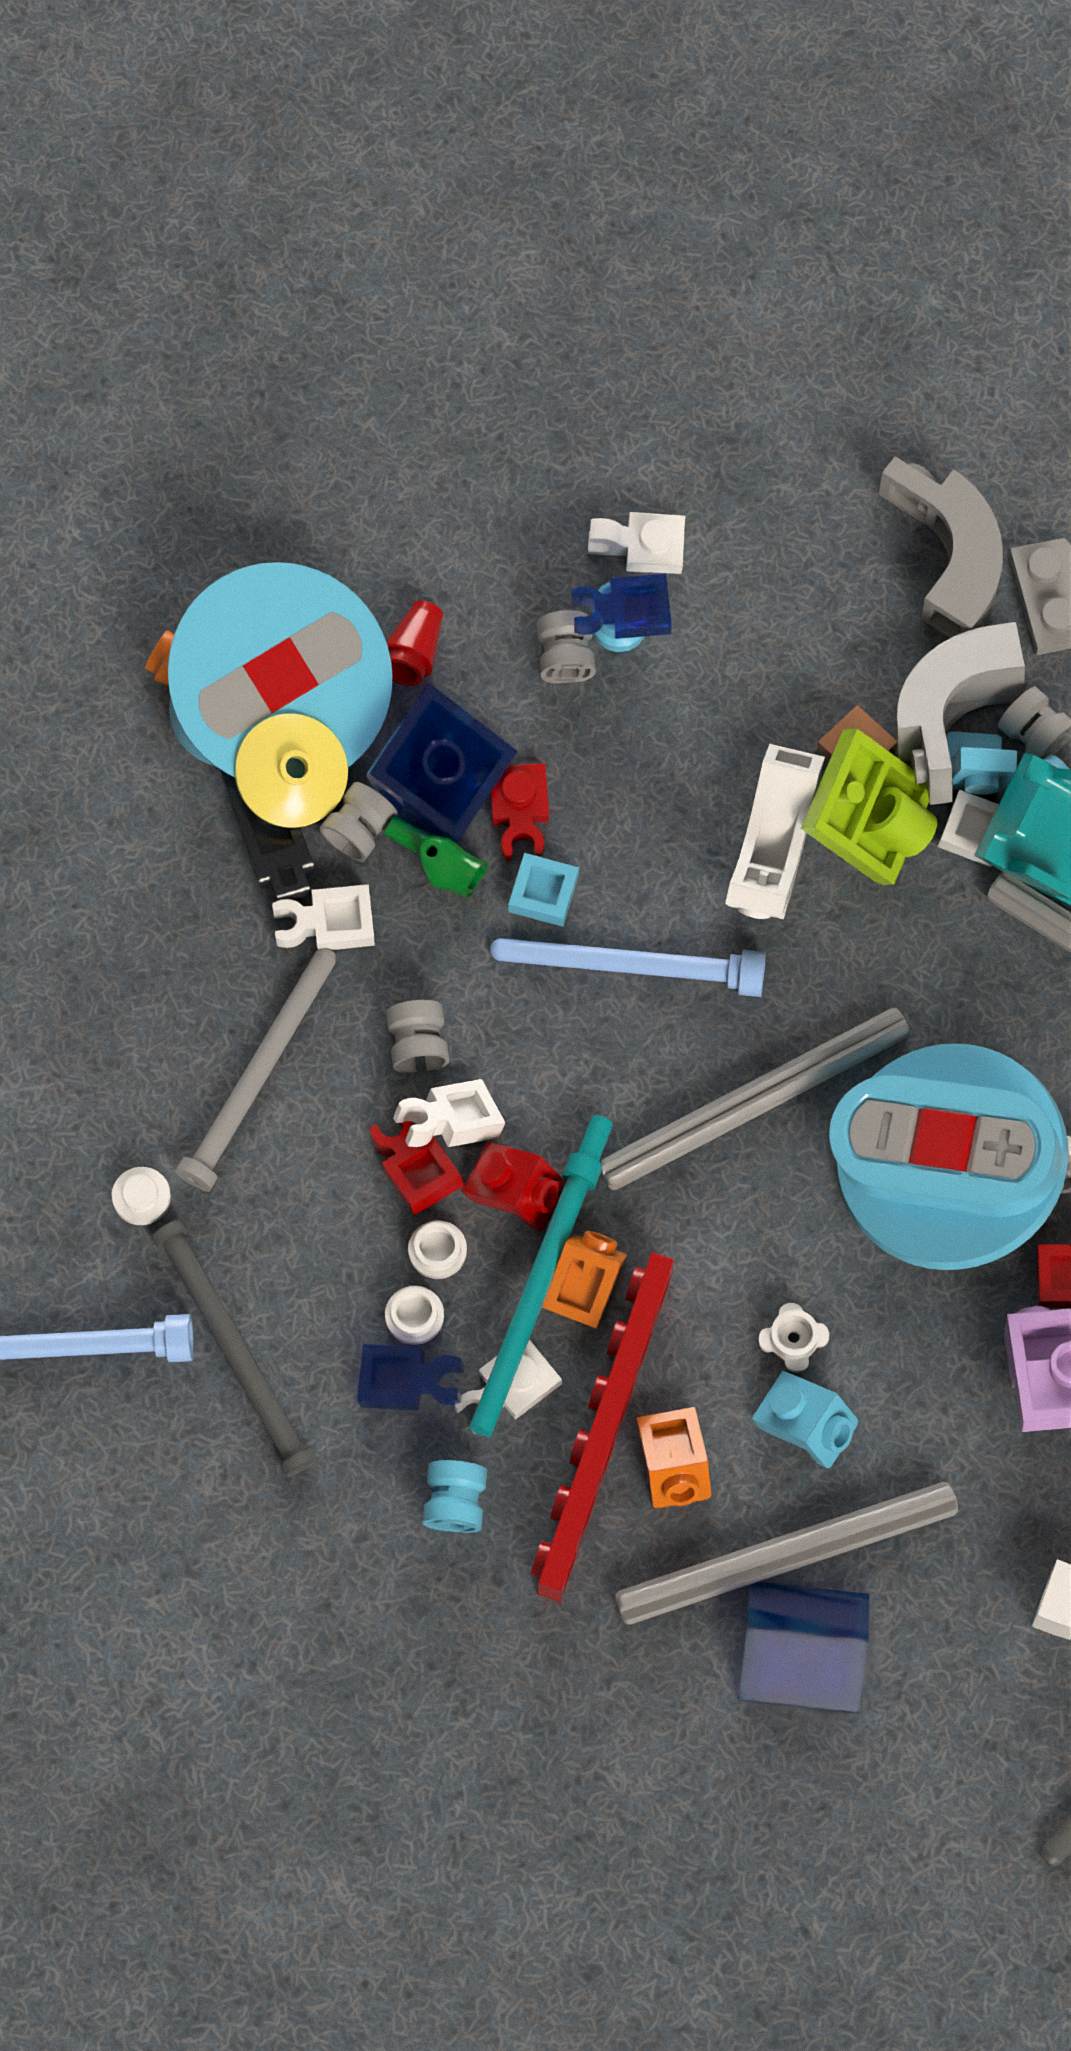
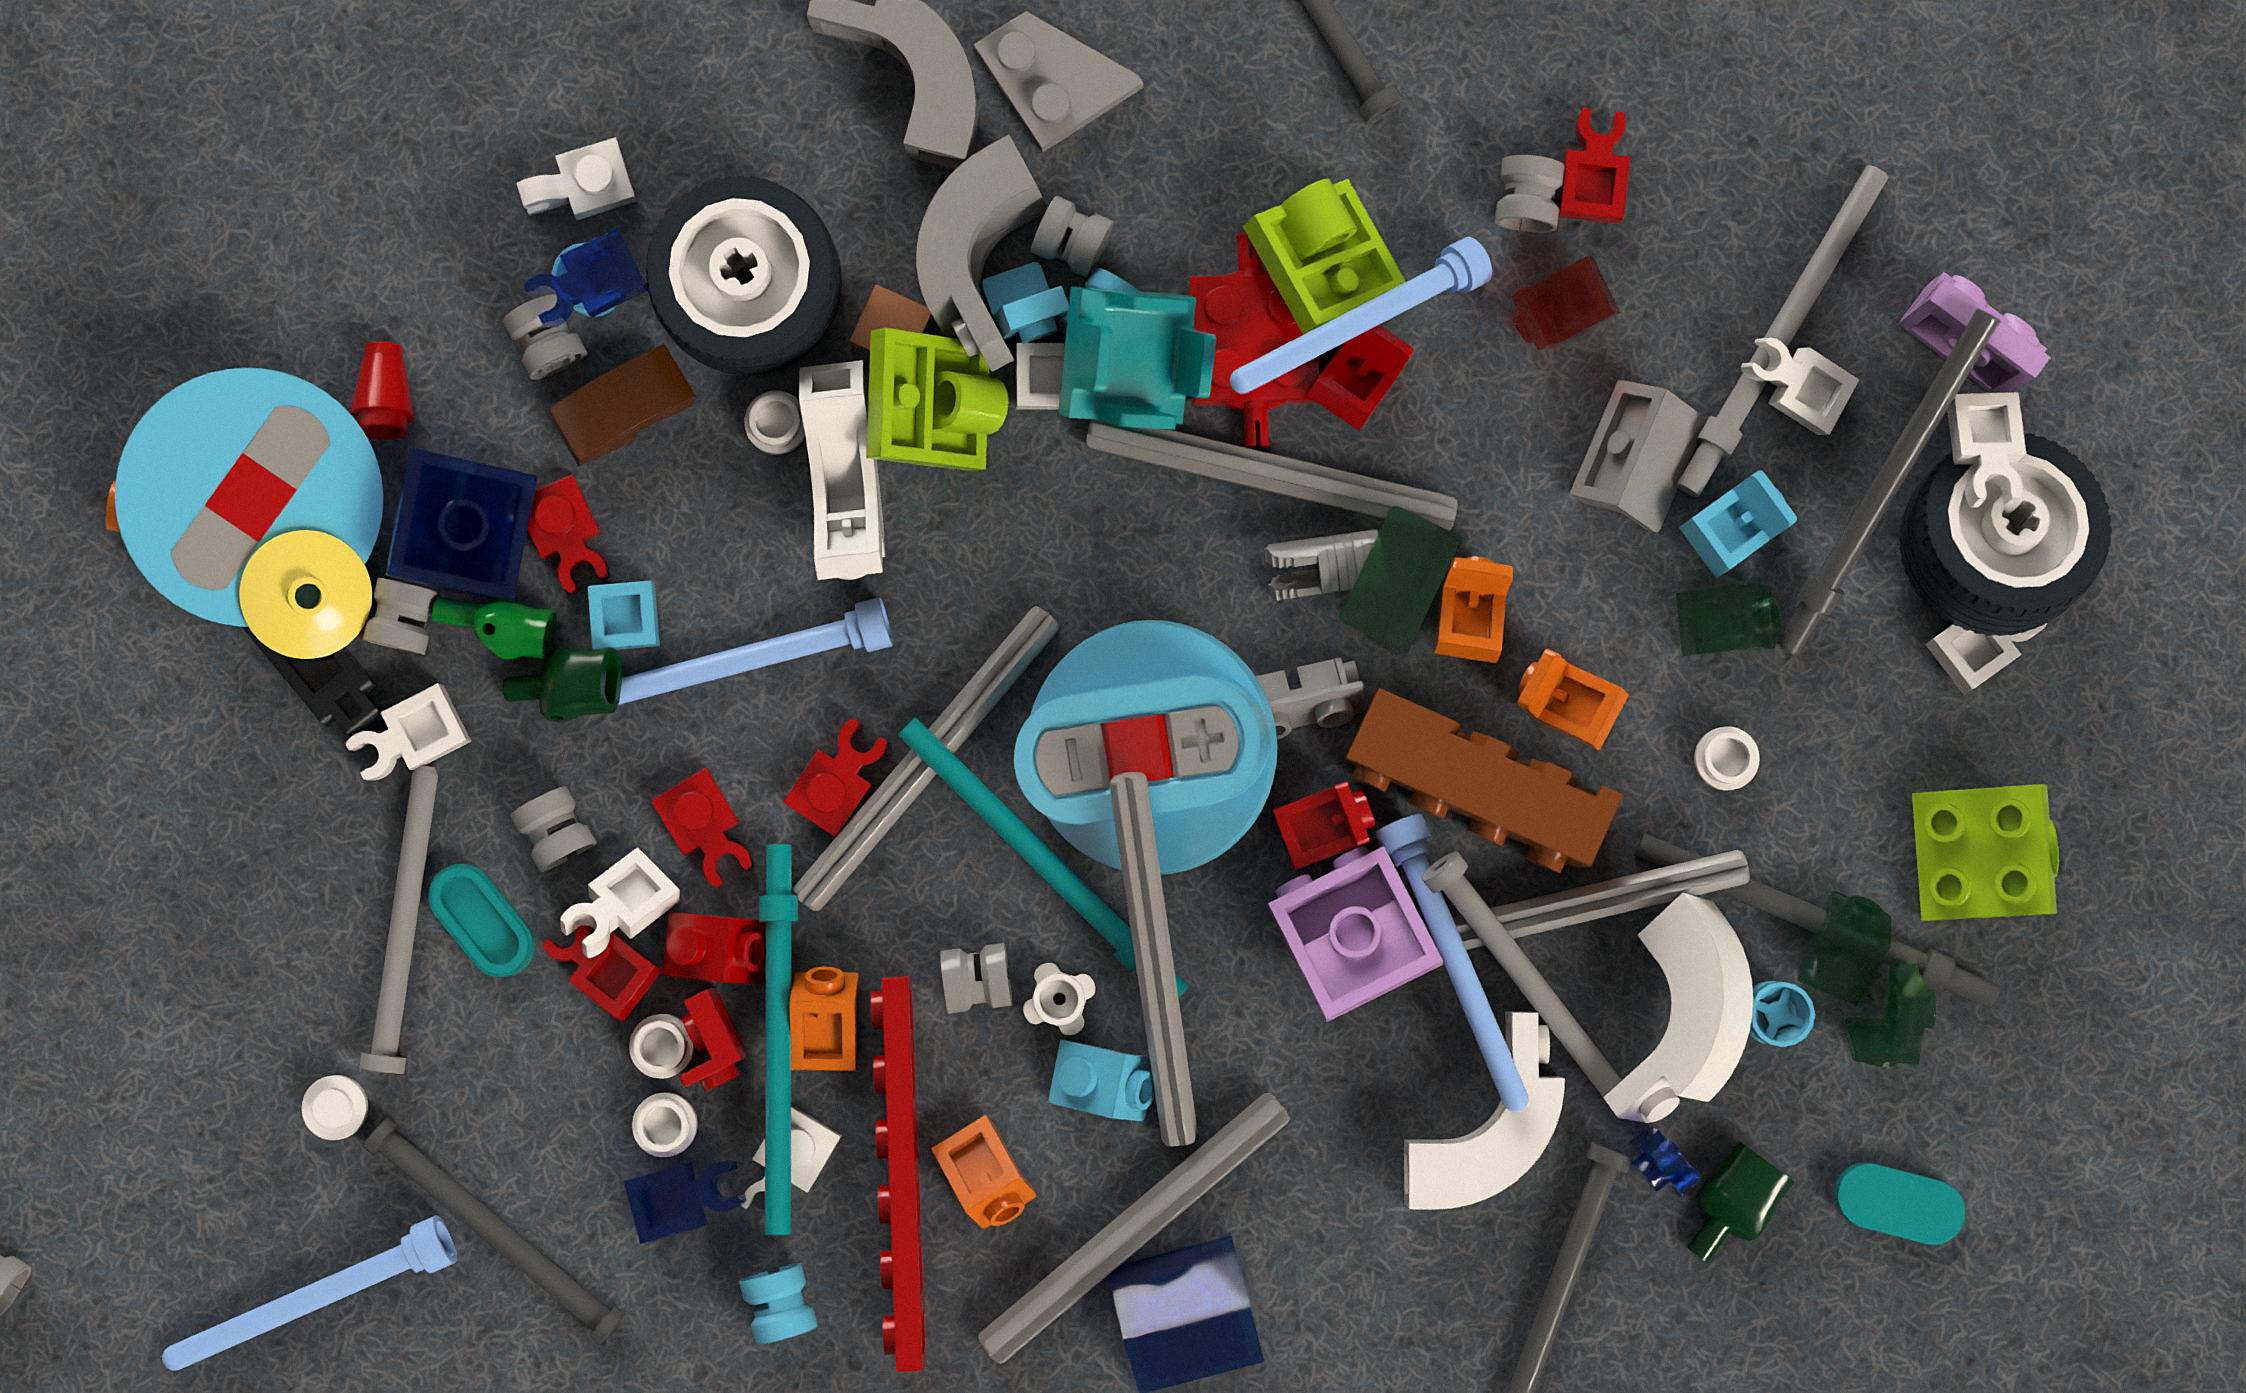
camera: 20 degrees left, 15 degrees up
none -> teal tile [428,864,536,977]
none -> dark green piece [502,647,622,722]
none -> reddish brown slope [547,344,696,466]
none -> wheel [646,176,842,375]
none -> red plate [651,768,754,888]
none -> red bracket [678,987,749,1092]
none -> white plate [744,391,805,455]
none -> red plate [783,719,888,837]
none -> teal bar [898,717,1189,998]
none -> light grey wheel [940,943,1013,1014]
none -> light grey axle [1109,772,1198,1147]

